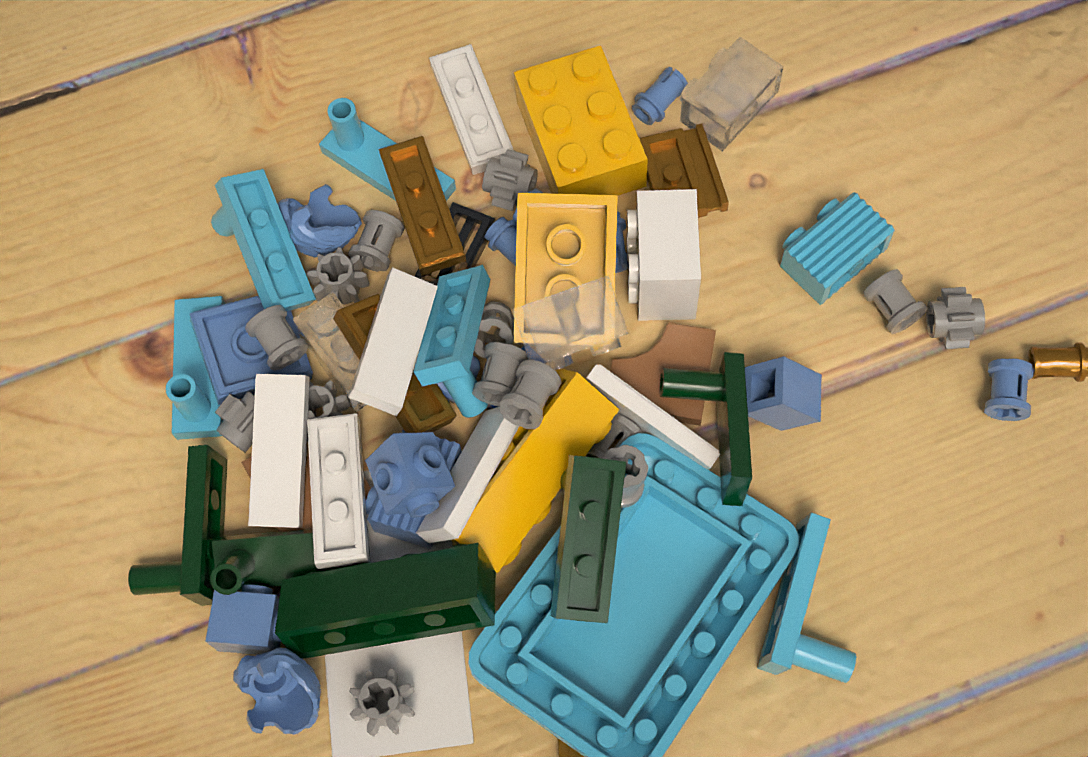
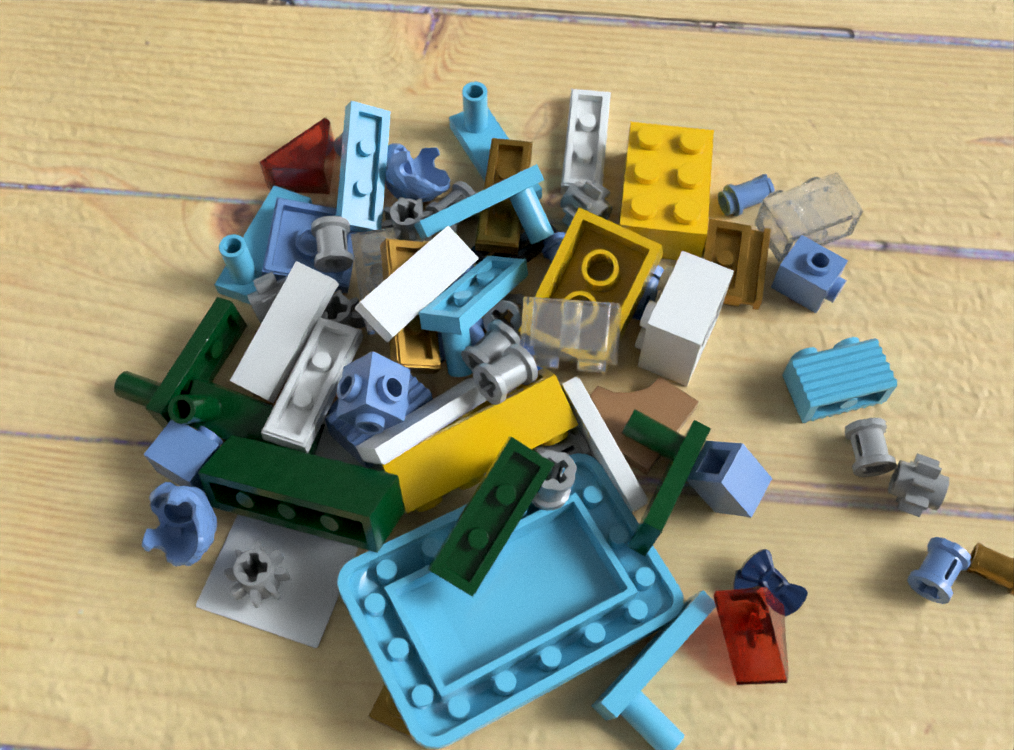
camera: 20 degrees right, 5 degrees down
none -> clear red slope [259,117,335,194]
none -> medium azure piece [414,164,554,244]
none -> clear red slope [713,587,789,685]
none -> dark blue piece [733,549,808,625]
none -> medium blue brick [771,235,848,313]

